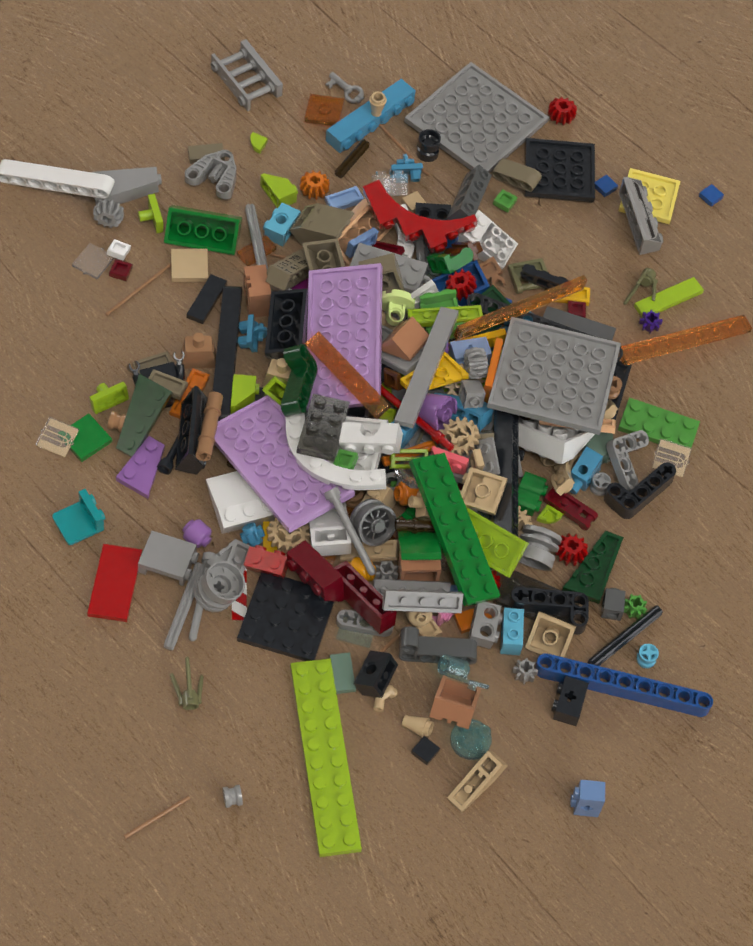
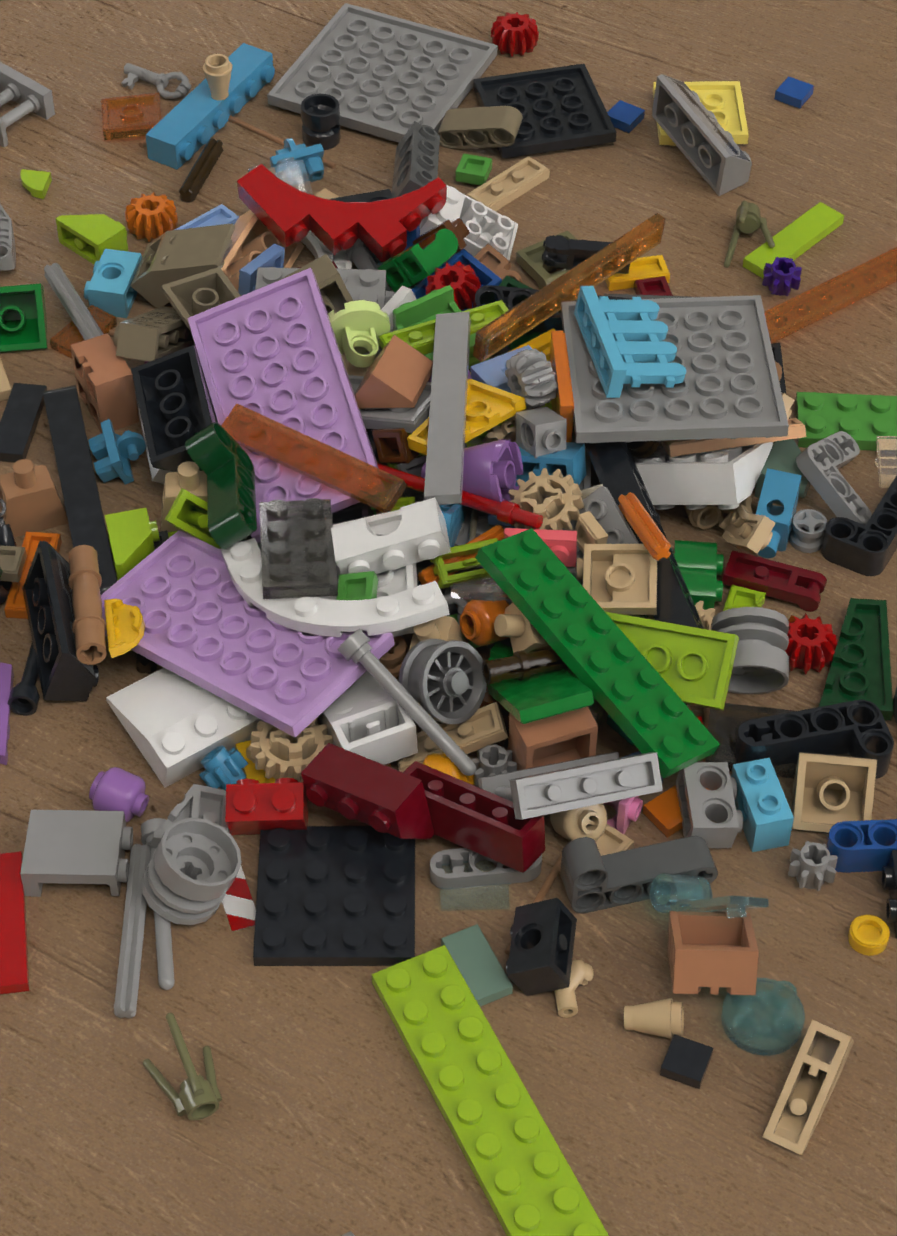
camera: 10 degrees left, 10 degrees down
none -> yellow tile [104,599,145,658]
none -> tan tile [466,156,550,211]
none -> medium azure fence [574,286,686,398]
none -> orange axle [618,492,671,561]
none -> yellow tile [848,914,890,956]

